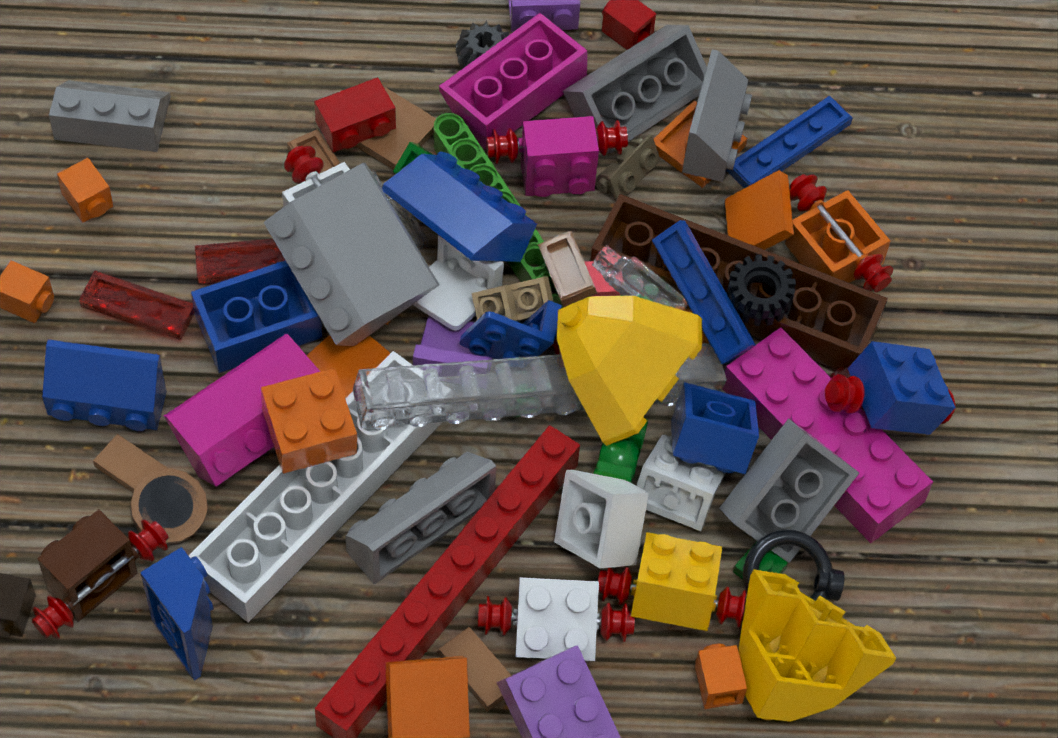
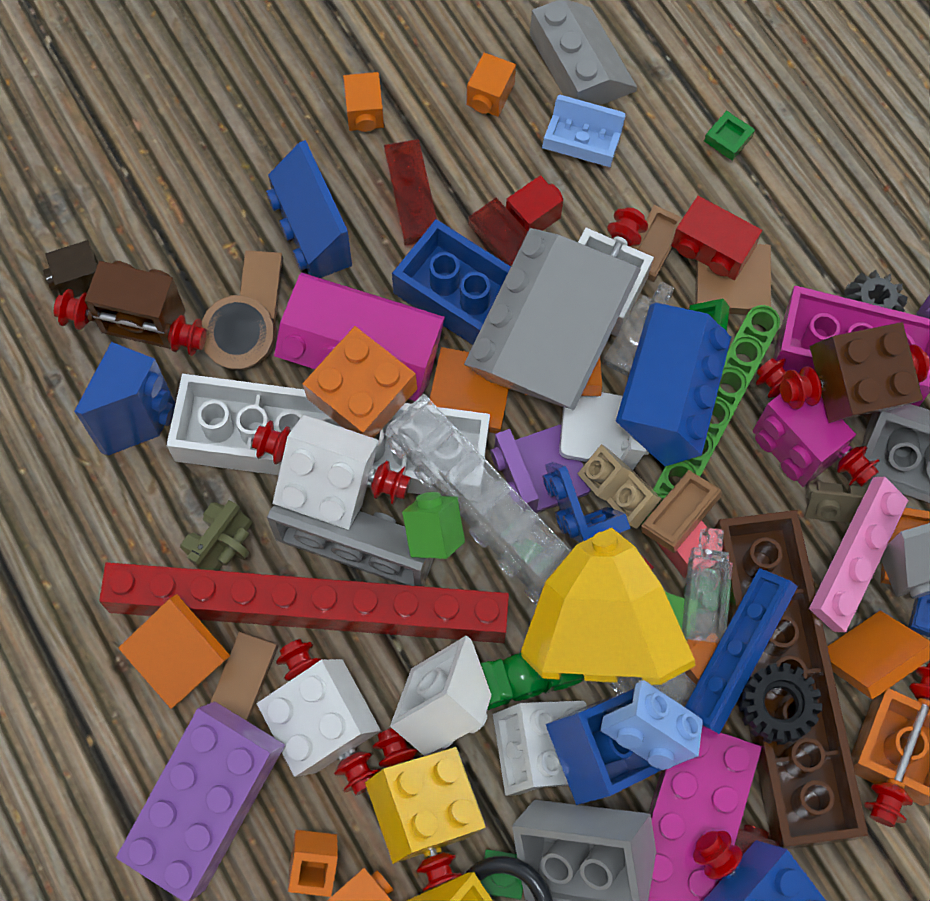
camera: 60 degrees right, 10 degrees up
none -> olive hips [180,500,253,571]
none -> white brick [252,414,411,530]
none -> orange brick [288,830,338,897]
none -> bright green brick [402,492,465,559]
none -> red brick [505,175,564,238]
none -> light blue bracket [542,95,626,167]
none -> light blue bracket [601,680,703,771]
none -> green plate [704,110,755,161]
none -> reddish brown brick [780,322,930,423]
none -> bright pink plate [809,477,908,632]

